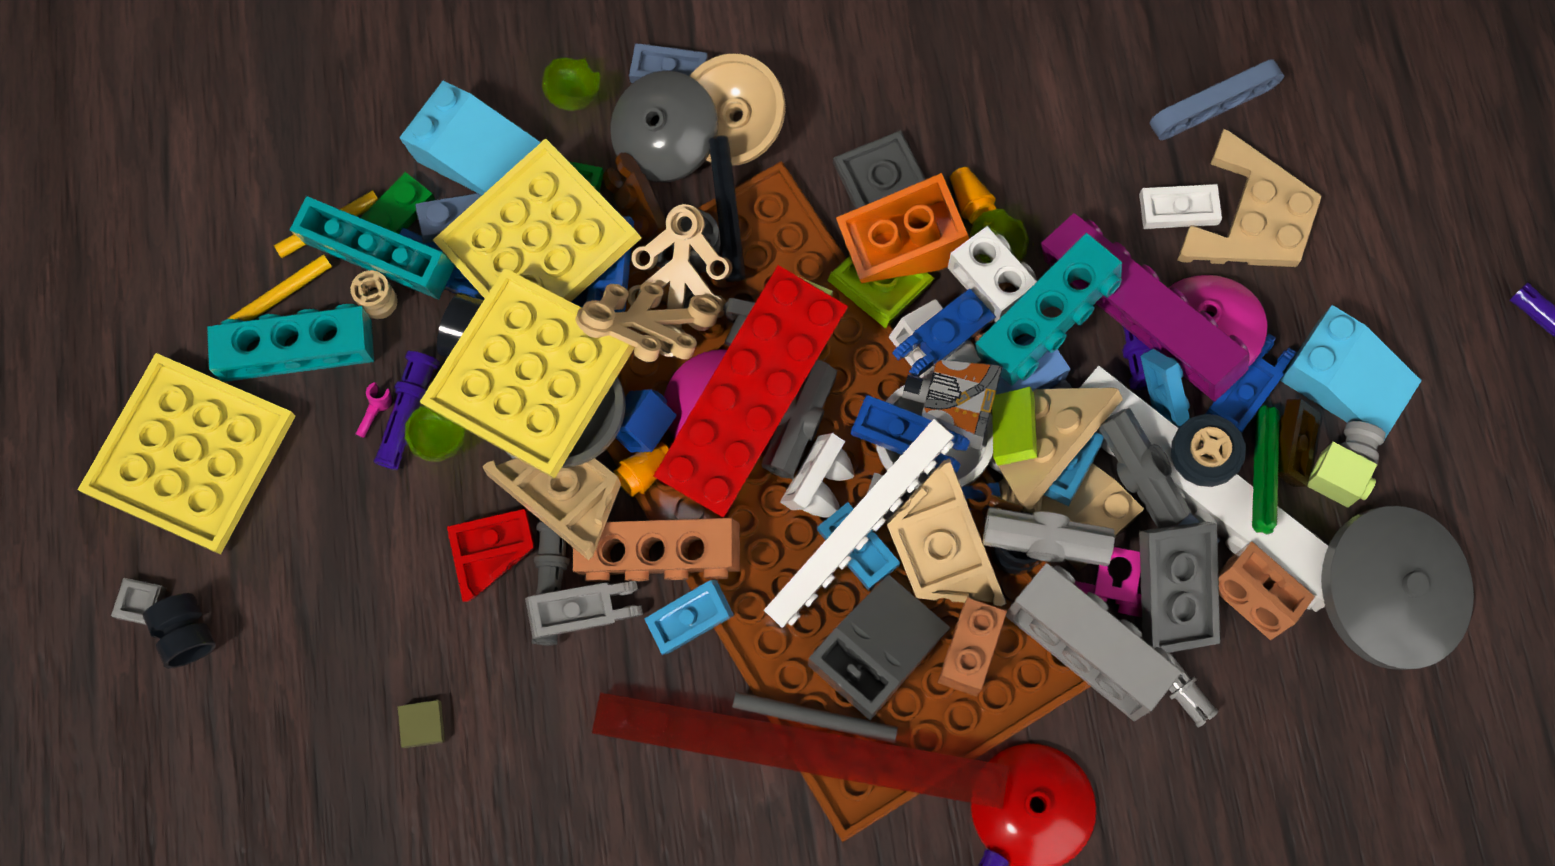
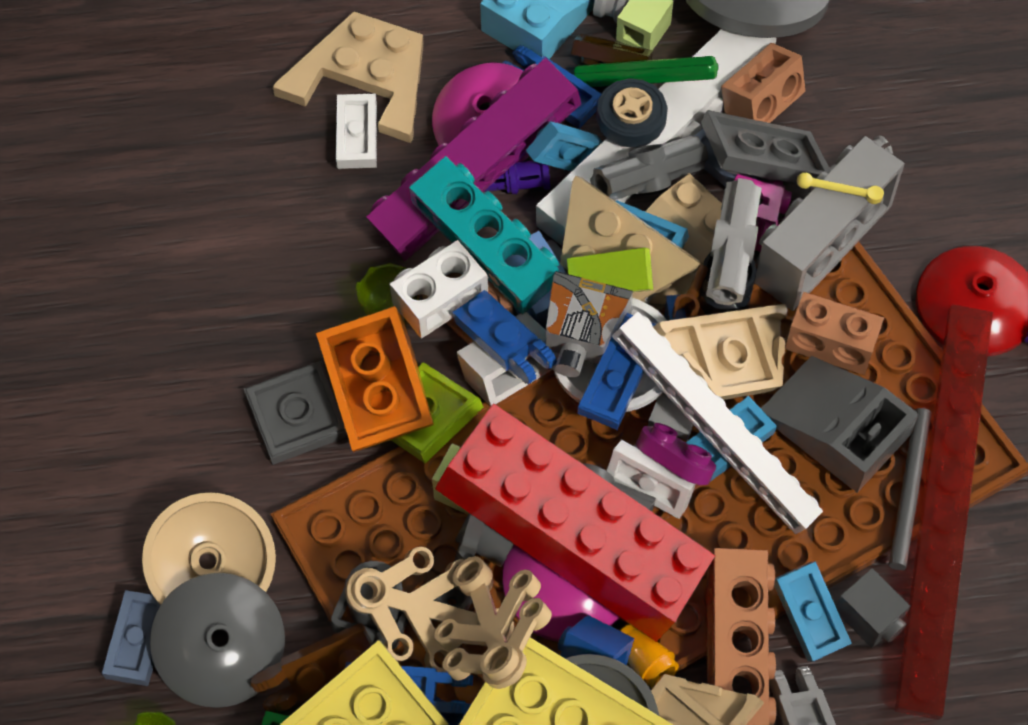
camera: 90 degrees left, 10 degrees down
black axle [709,135,746,282] -> none
light orange cone [950,167,996,224] -> none
sand blue beam [1150,59,1284,140] -> none
none -> magenta plate [636,423,716,485]
none -> light yellow hinge [797,172,884,204]
none -> dark grey brick [836,568,910,648]

